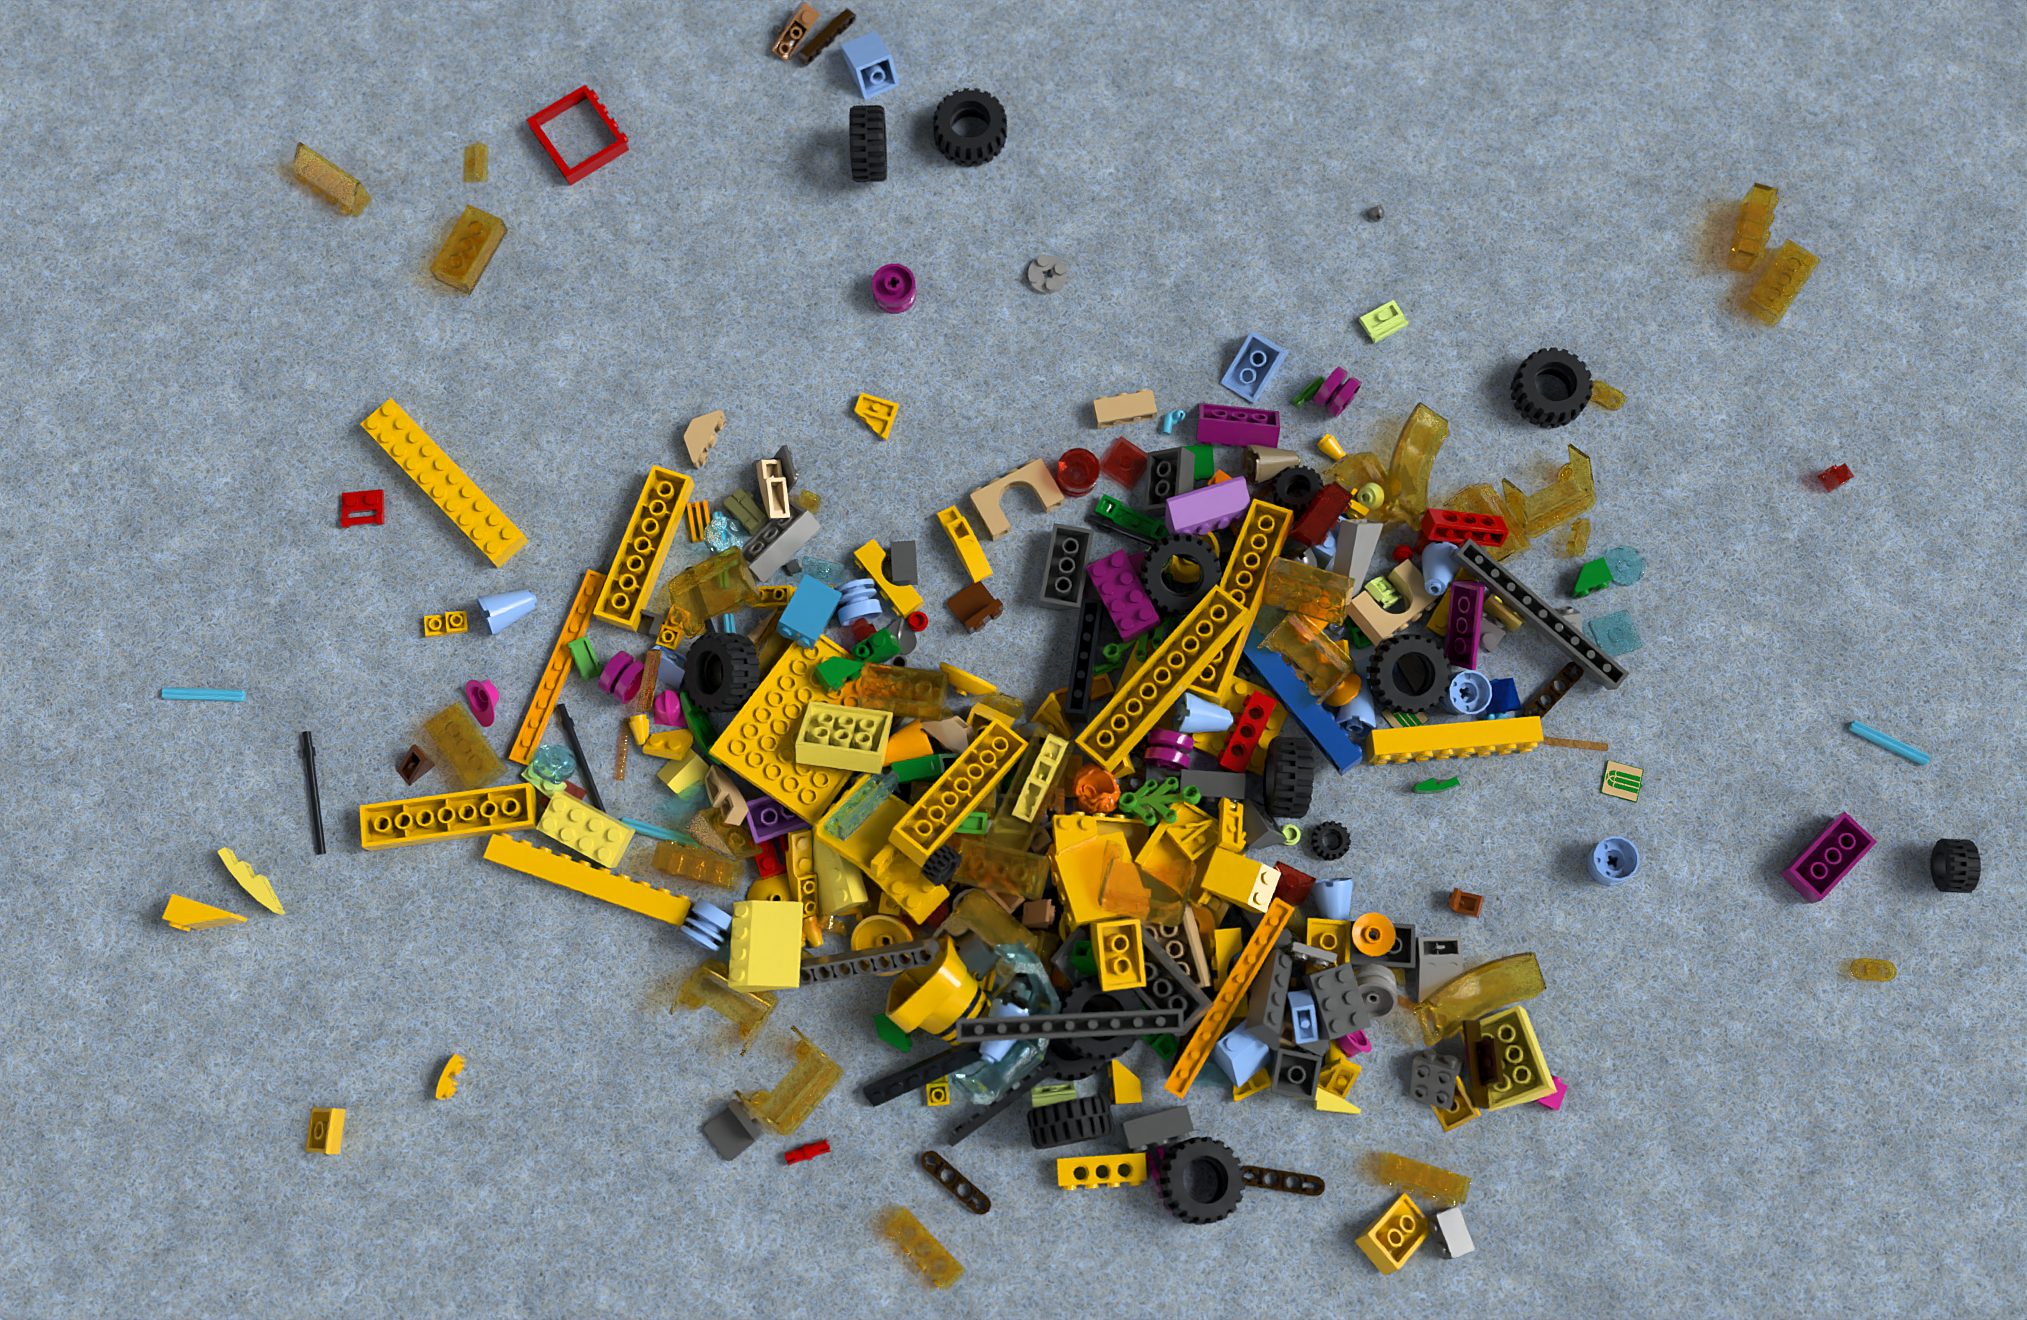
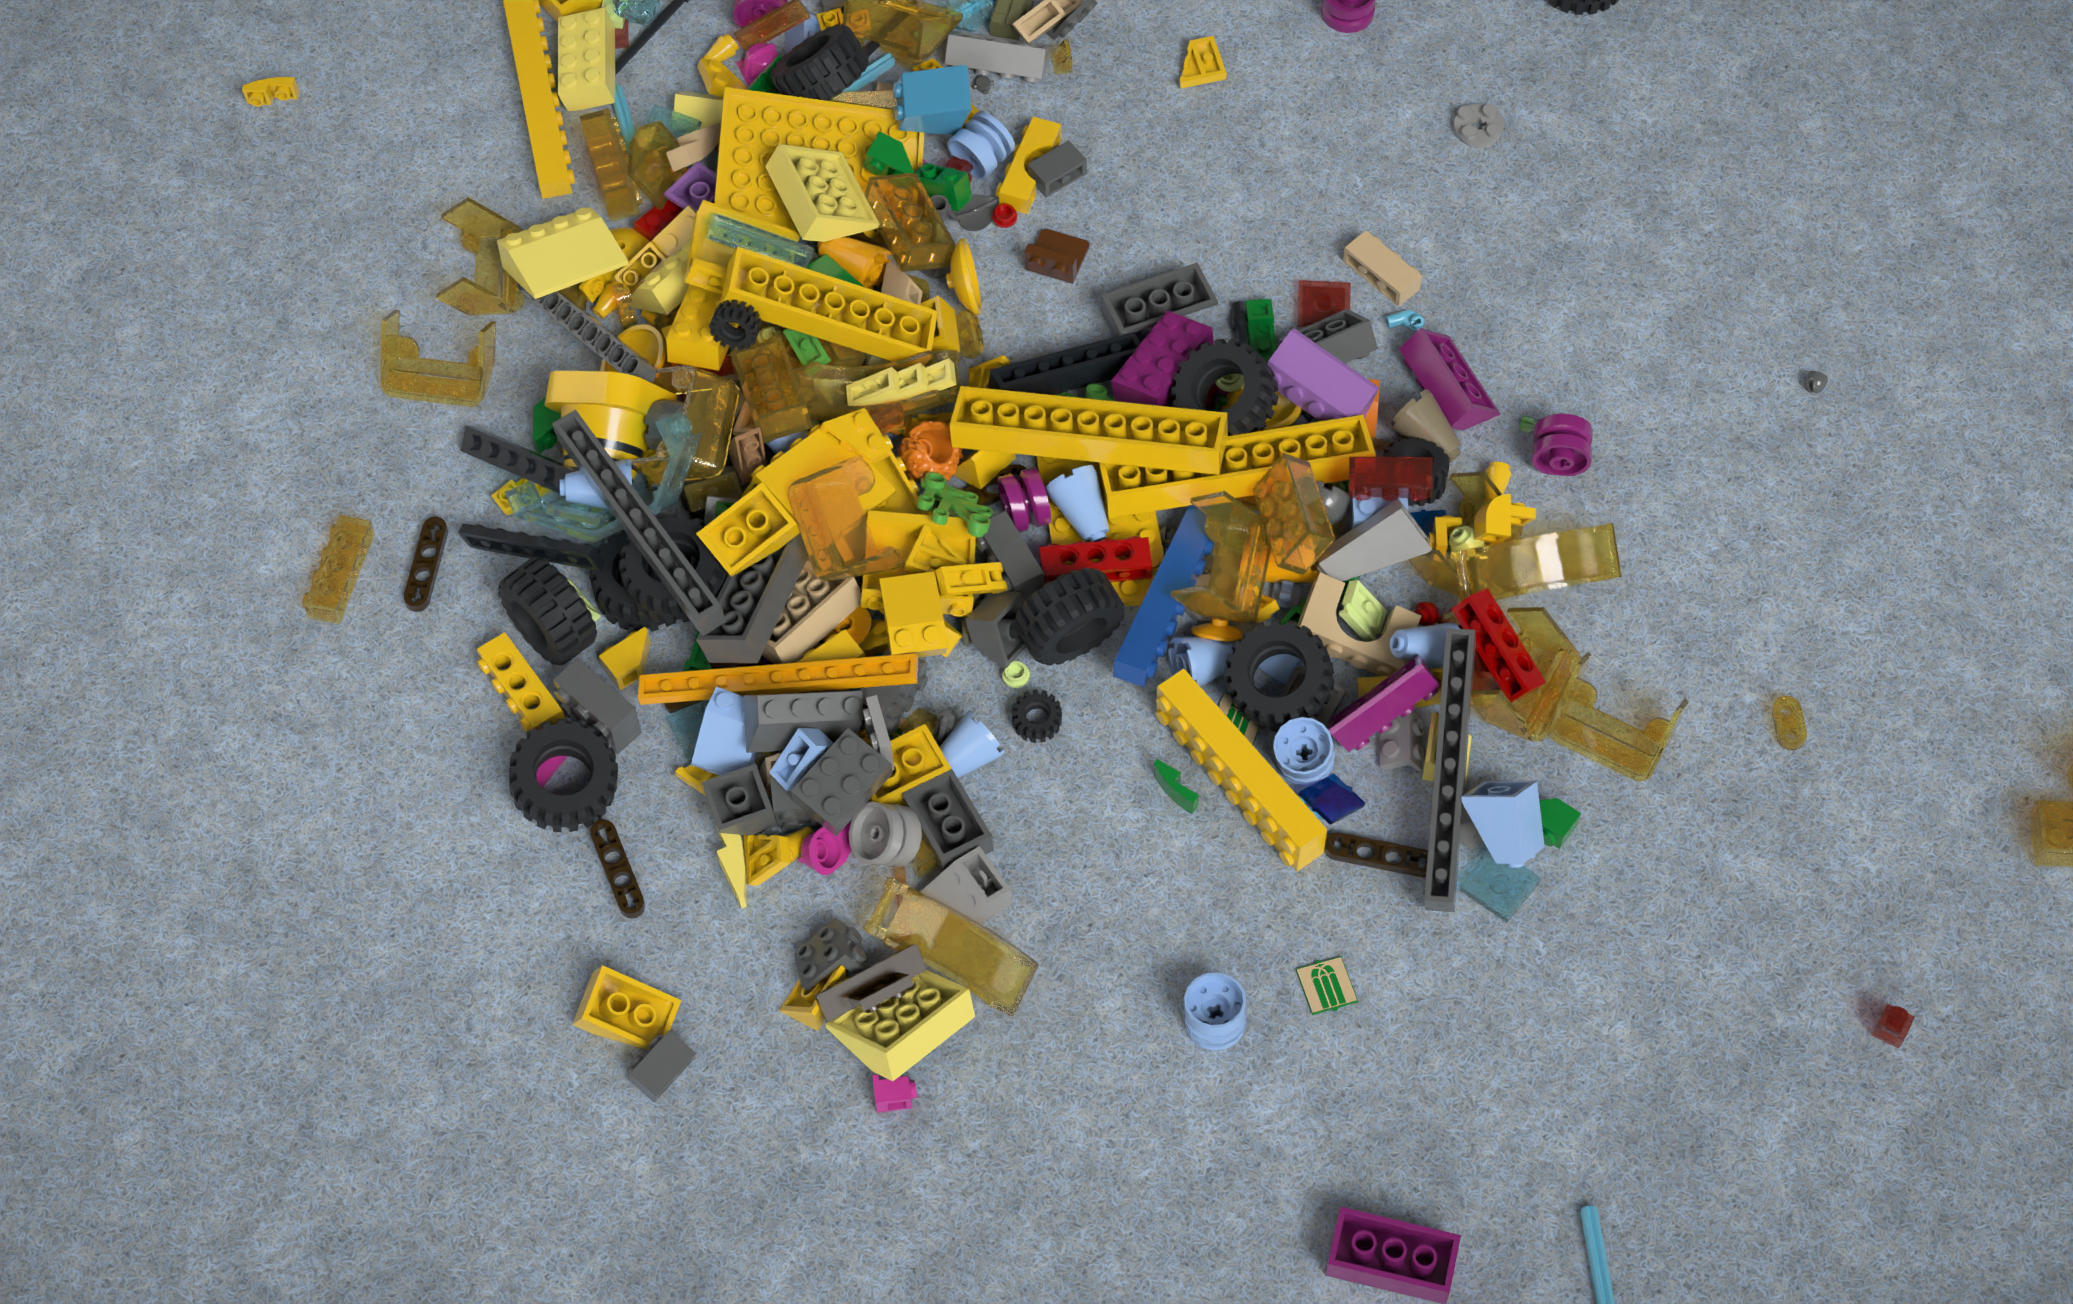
camera: 60 degrees right, 15 degrees down
yellow slope [305,1107,346,1154] -> none
clear orange bar [616,718,631,781] -> none
light blue wheel [680,898,733,953] -> none
dark grey bracket [704,1099,764,1161] -> none
red pin [785,1138,831,1166] -> none
clear light blue plate [802,556,847,583] -> none
yellow slope [936,505,993,583] -> none
tan arch [970,458,1065,541] -> none
clear red wheel [1055,448,1100,498] -> none
green piece [1179,444,1215,482] -> none
light blue slope [1221,331,1289,404] -> none
clear red slope [1271,860,1316,907] -> none
light orange dish [1352,913,1396,956] -> none
yellowish green plate [1359,300,1409,344] -> none
clear yellow brick [1376,1151,1472,1207] -> none
dark orange bracket [1448,888,1484,918] -> none
black tyre [1510,347,1593,428] -> none
clear orange bar [1544,737,1608,751] -> none
clear yellow plate [1566,518,1591,557] -> none
clear light blue plate [1604,545,1646,587] -> none
none -> dark grey axle [934,708,955,747]
none -> light blue slope [1461,781,1545,868]
none -> yellow brick [1474,494,1536,543]

